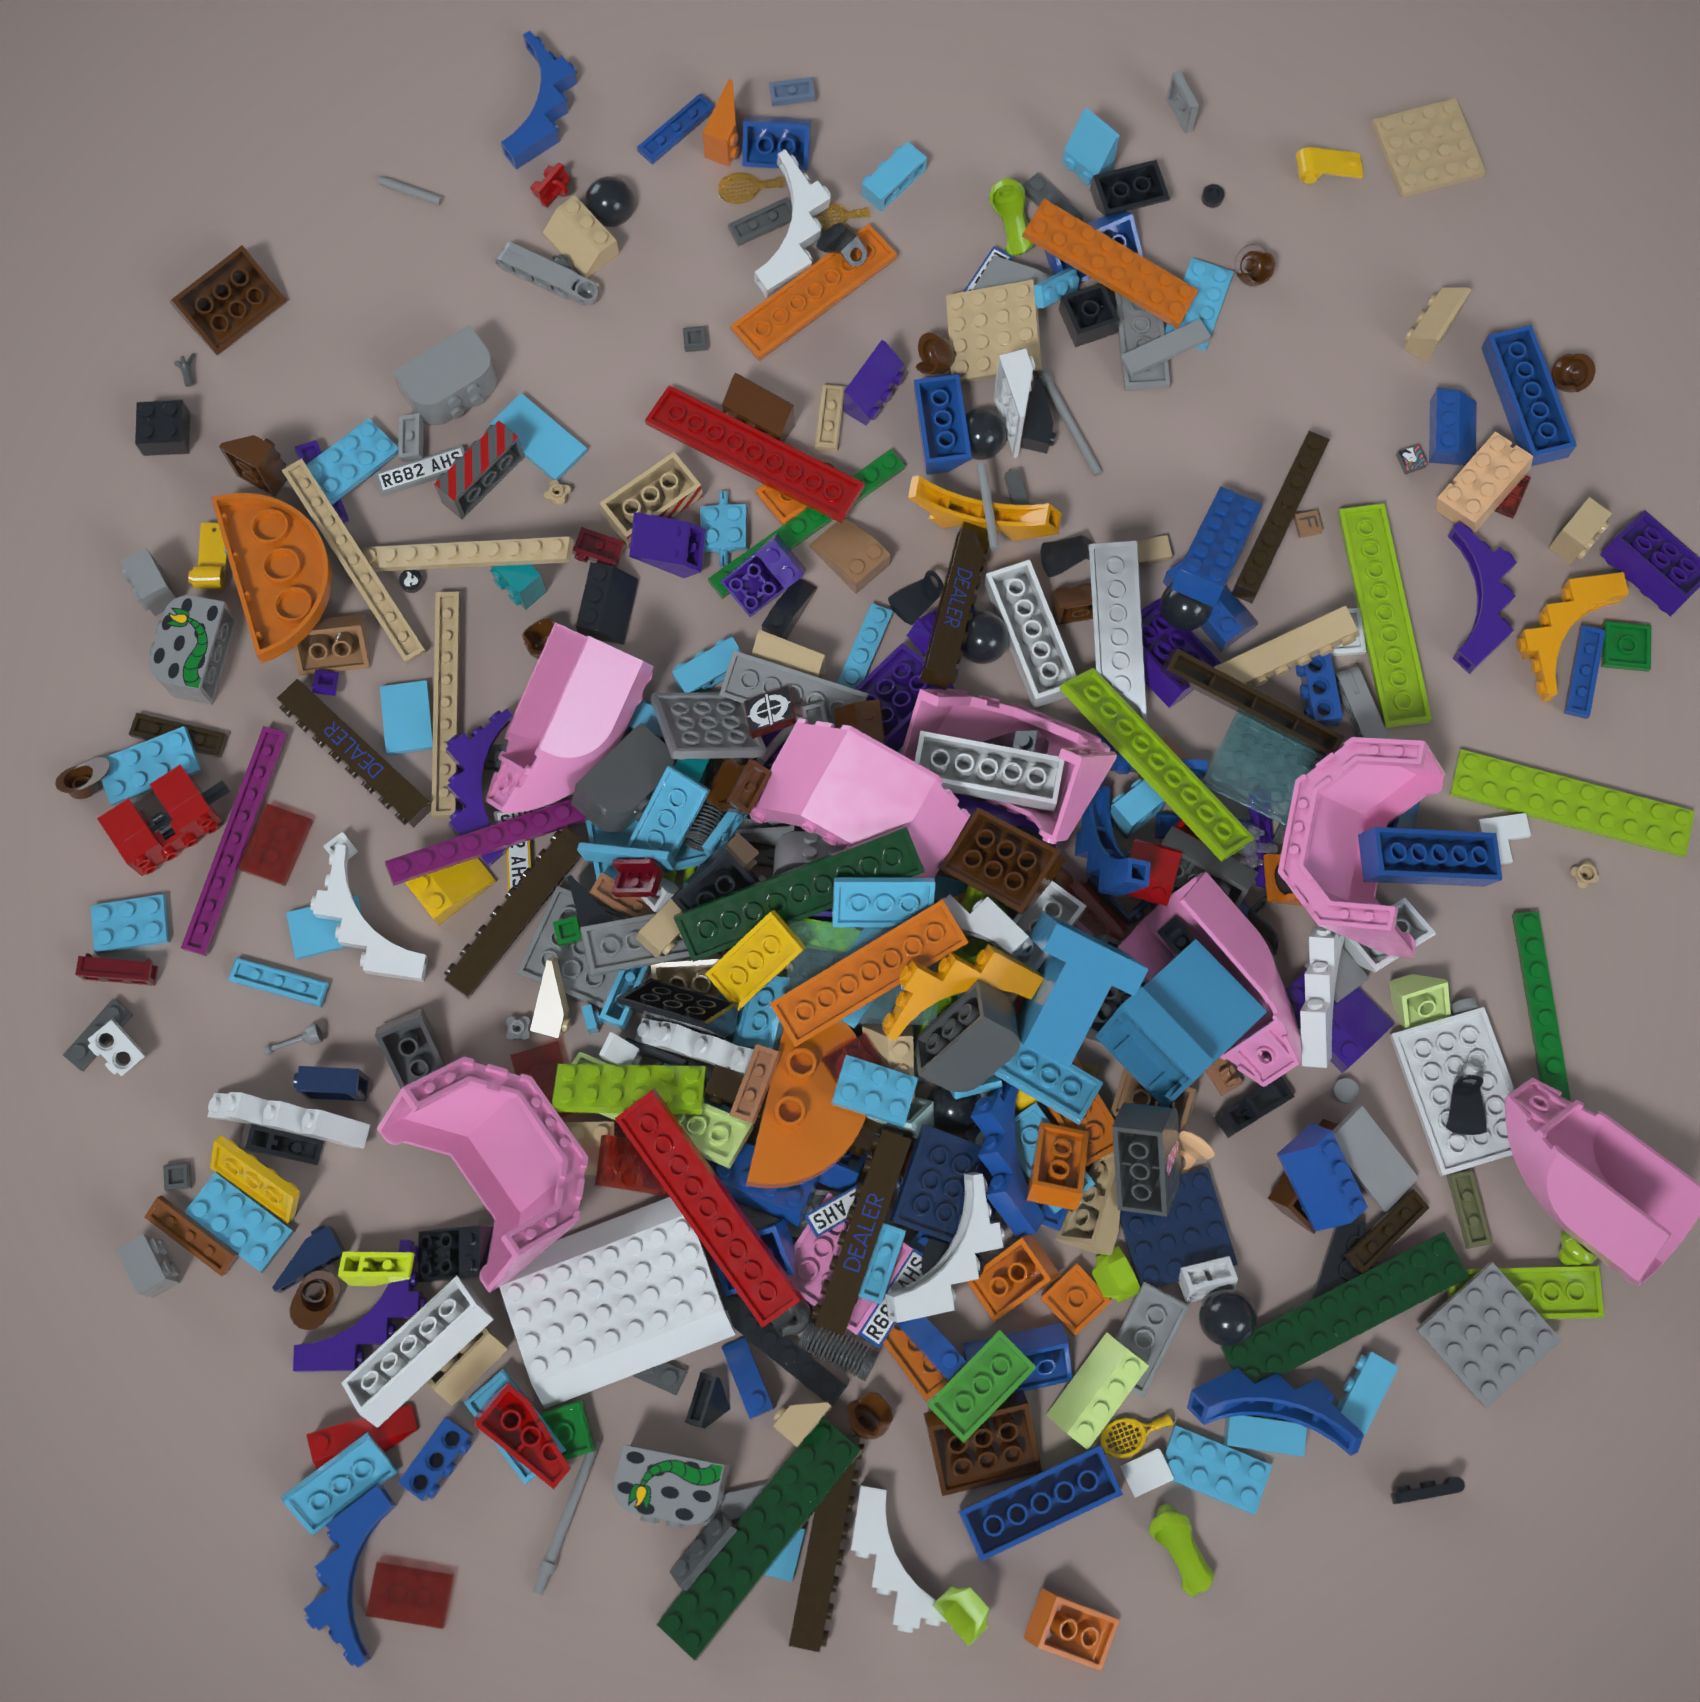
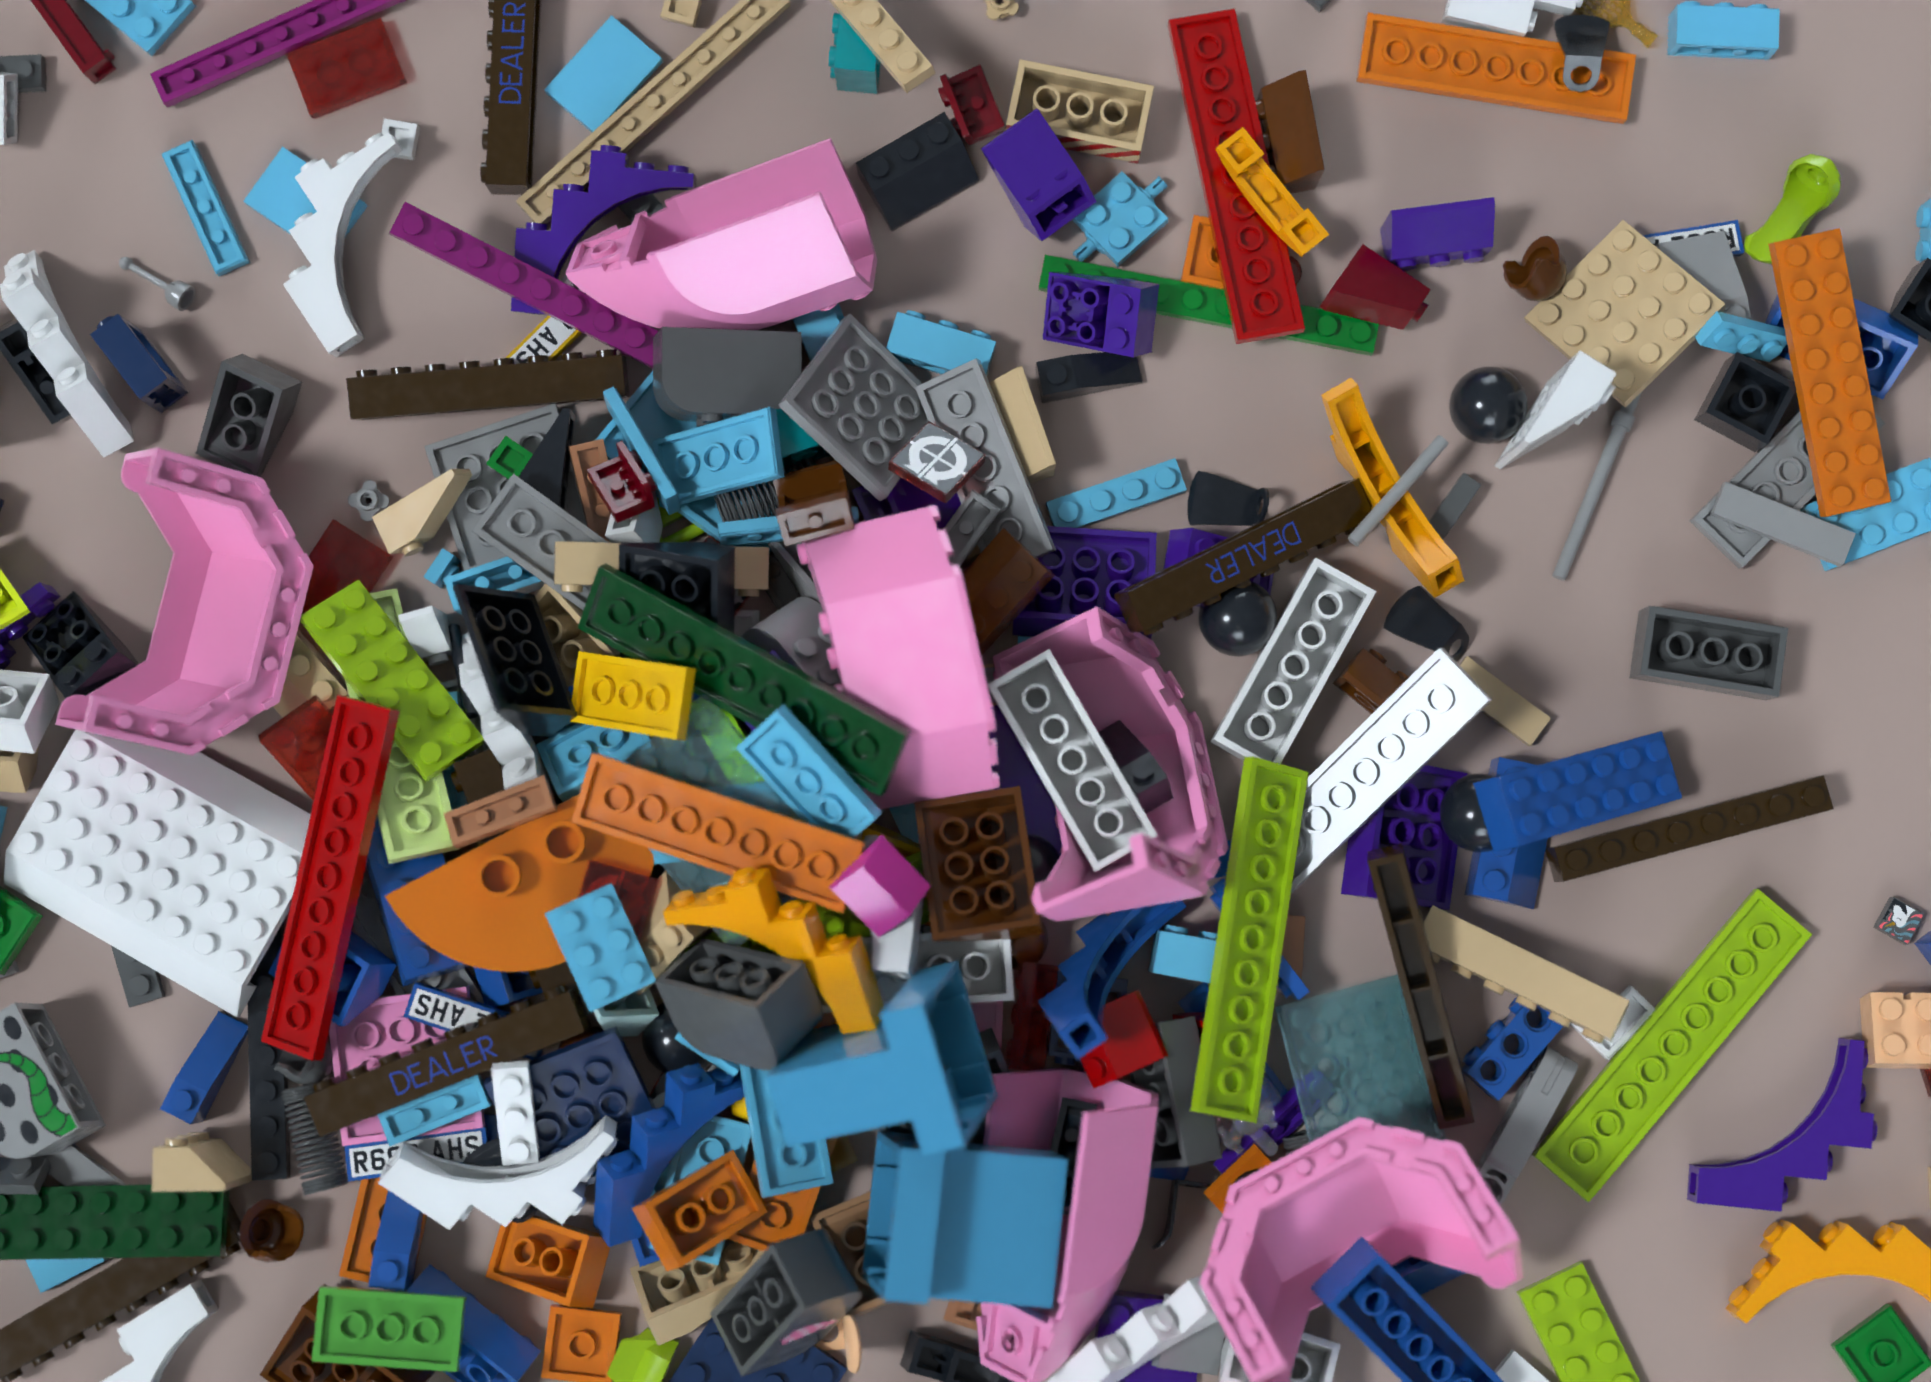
camera: 50 degrees right, 10 degrees up
yellow slope [405,858,496,926] -> none
reddish brown helmet [522,618,555,659] -> none
black slope [685,1372,730,1429] -> none
light grey bar [756,719,797,765] -> none
medium nougat slope [809,518,890,594] -> none
tan tile [815,384,845,451] -> none
blue slope [914,374,972,475] -> none
black slope [1020,377,1056,454] -> none
dark grey plate [1022,173,1083,221] -> none
medium nougat tile [1293,510,1323,538] -> none
blue plate [1564,625,1606,719] -> none
none -> white plate [491,1061,540,1166]
none -> dark pink slope [829,835,930,937]
none -> light orange slope [1215,127,1329,257]
none -> dark red slope [1320,244,1431,330]
none -> dark grey brick [1629,606,1788,700]

